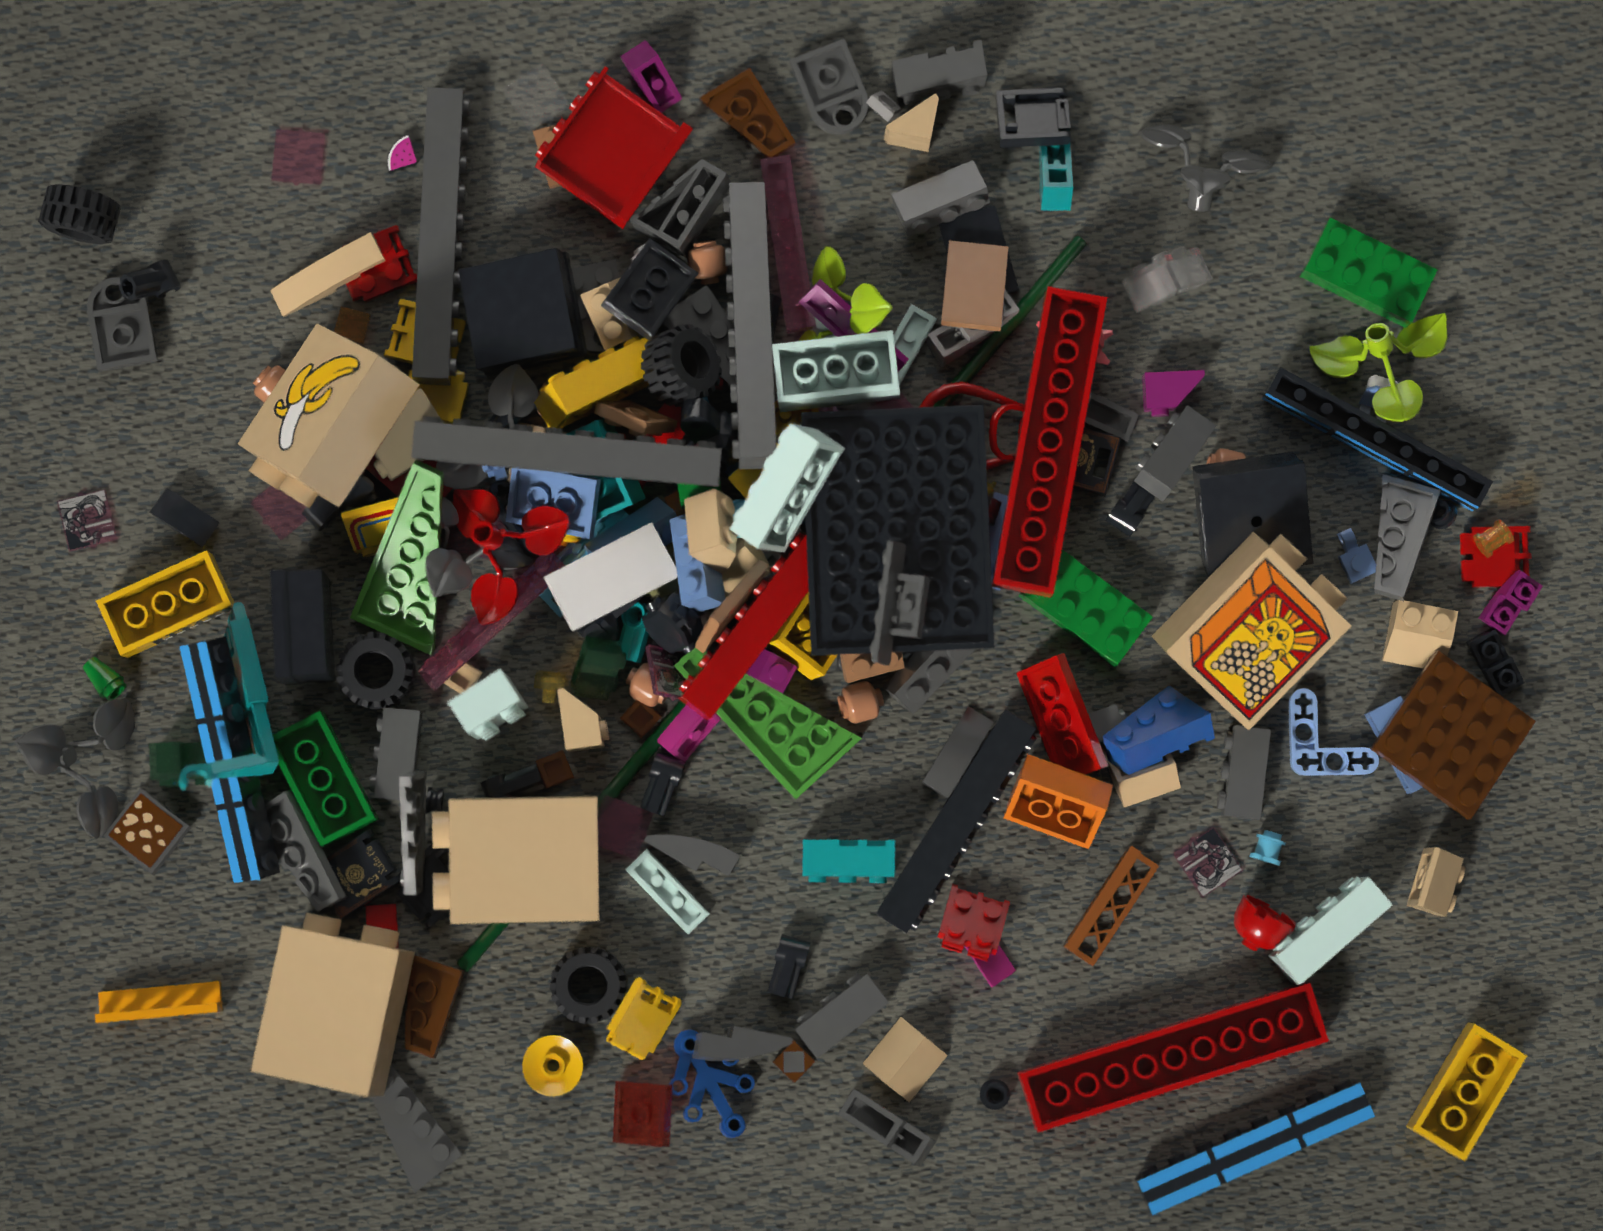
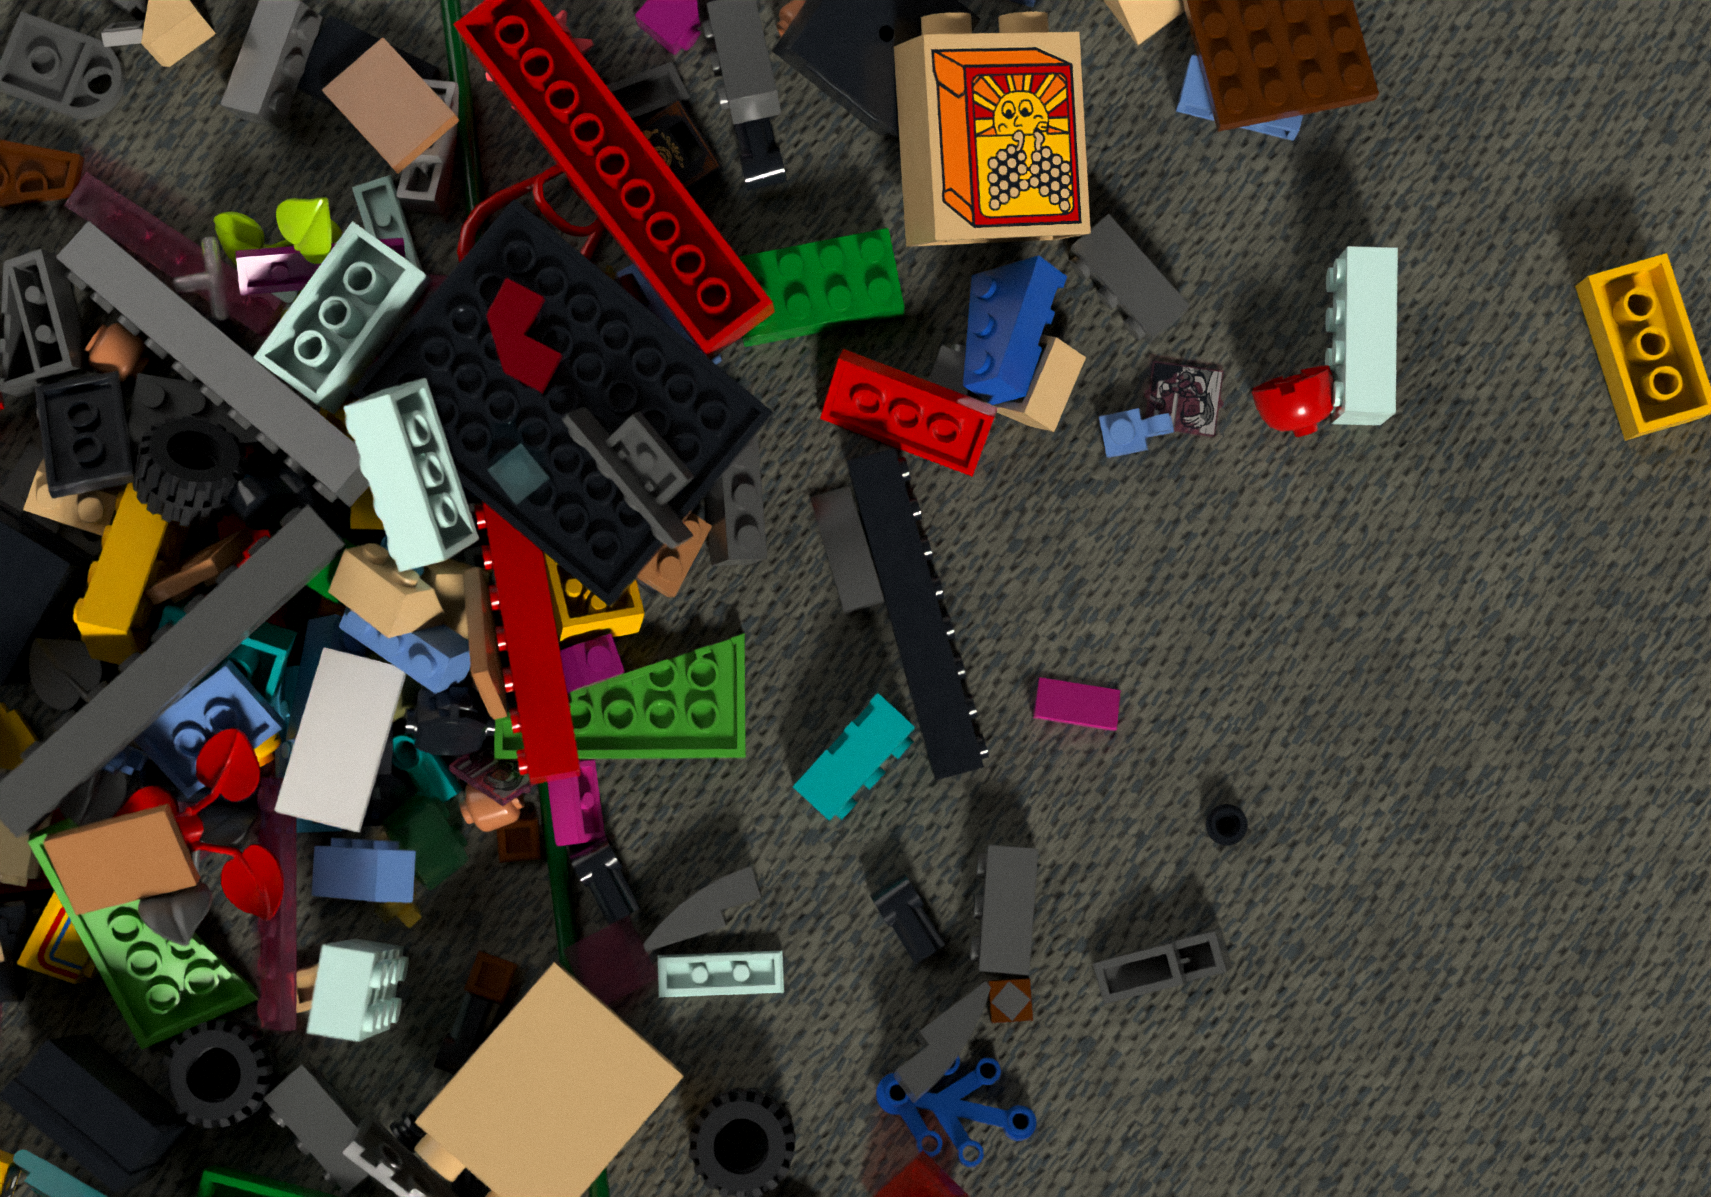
camera: 40 degrees left, 0 degrees up
tan slope [557,688,609,752] -> none
yellow plate [606,977,682,1060] -> none
nougat head [837,681,884,724] -> none
tan slope [862,1017,948,1102] -> none
red plate [937,883,1010,962] -> none
orange brick [1004,754,1113,849] -> none
red brick [1017,982,1329,1132] -> none
dark orange fence [1063,845,1159,966] -> none
brick [1135,1079,1375,1215] -> none
medium azure brick [1249,830,1286,866] -> none
light blue beam [1288,688,1379,776] -> none
tan slope [1406,847,1465,917] -> none
none -> medium nougat tile [43,804,200,915]
none -> clear piece [173,237,229,320]
none -> medium blue brick [311,838,416,902]
none -> dark red tile [486,278,563,393]
none -> clear light blue plate [488,443,549,505]
none -> medium blue plate [1099,408,1174,458]

